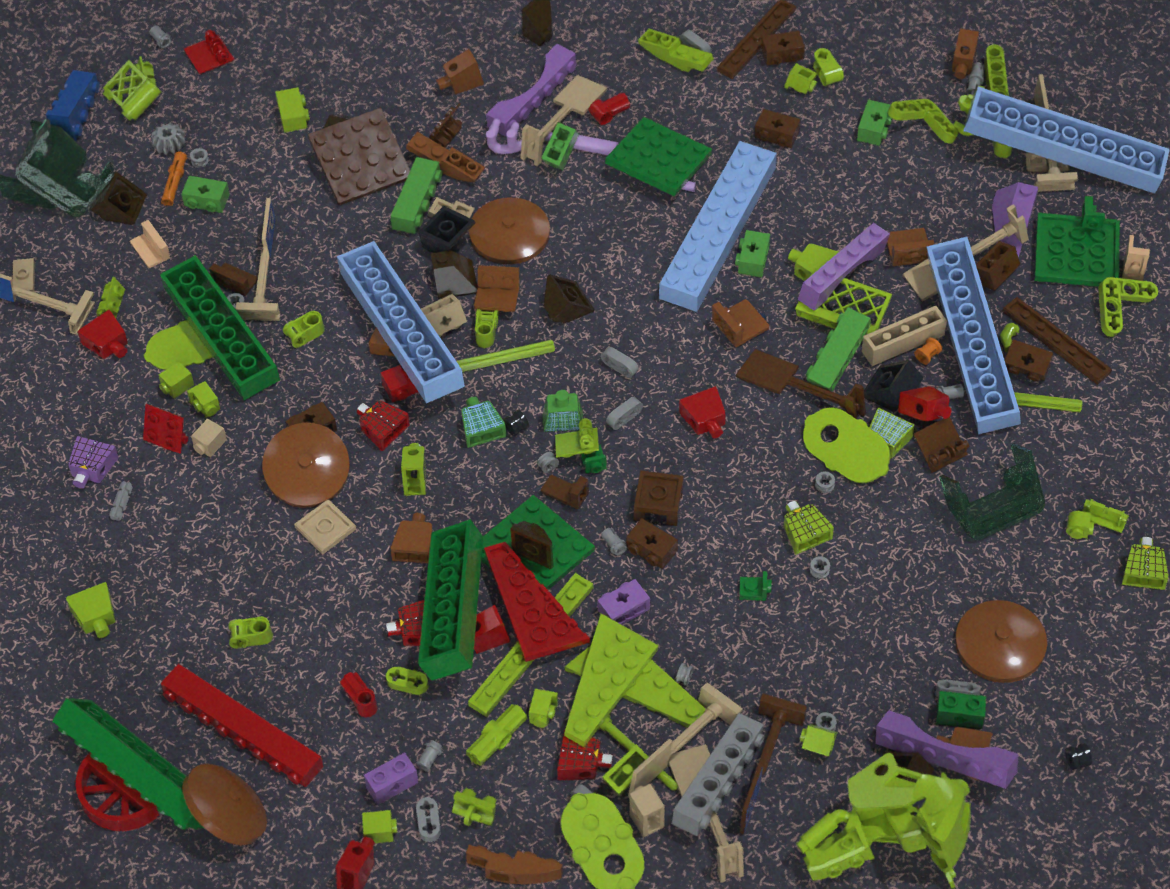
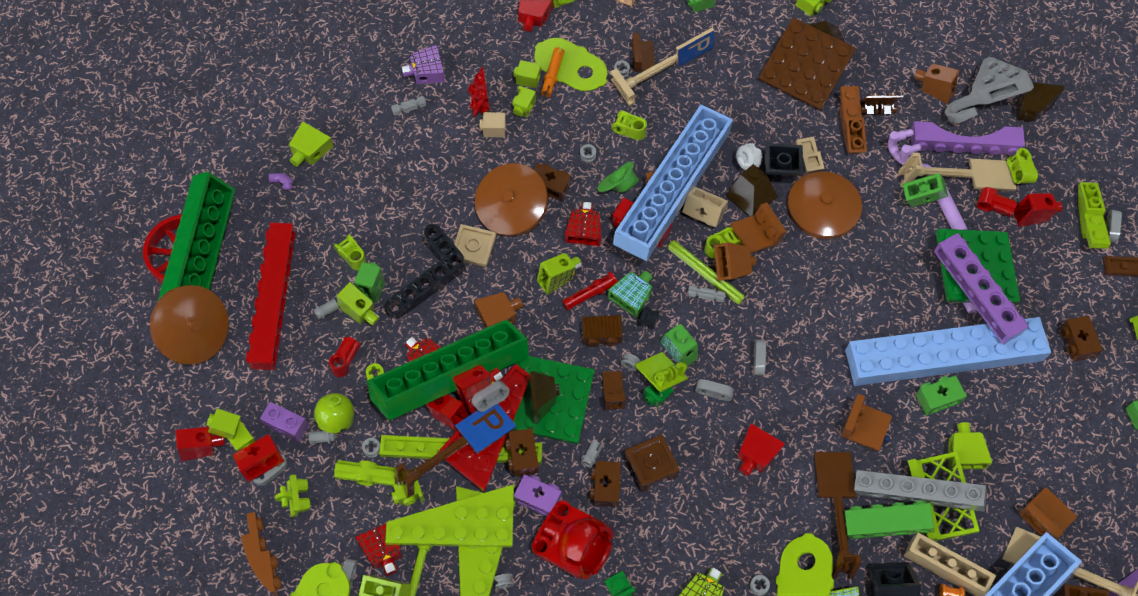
camera: 55 degrees right, 10 degrees up
green brick [160,255,280,400] -> none
bright green brick [390,157,442,234] -> none
dark brown slope [544,274,595,324] -> none
medium lavender arch [798,223,890,311] -> none
none -> lime brick [206,409,241,440]
none -> red brick [232,434,284,482]
none -> medium lavender arm [269,173,293,190]
none -> light grey pin [313,299,339,320]
none -> lime cylinder [314,393,355,433]
none -> lime torso [337,282,380,326]
none -> bright green brick [354,262,385,303]
none -> light grey bush [362,438,380,458]
none -> black beam [385,224,466,319]
none -> piece [395,404,516,498]
none -> red torso [452,365,503,414]
none -> light grey beam [472,381,509,412]
none -> reddish brown brick [505,428,539,477]
none -> red piece [532,500,613,579]
none -> orange pin [541,47,565,97]
none -> red pin [562,271,618,311]
none -> light grey bush [580,144,596,163]
none -> reddish brown brick [582,315,623,347]
none -> bright green piece [597,162,639,193]
none -> light grey axle [688,285,726,303]
none -> dark orange torso [714,242,756,281]
none -> white hair [736,143,763,170]
none -> light grey brick [854,470,987,512]
none -> medium lavender brick [934,233,1028,345]
none -> light grey piece [945,57,1034,123]
none -> lime piece [1006,148,1038,184]
none -> red torso [1013,193,1063,227]

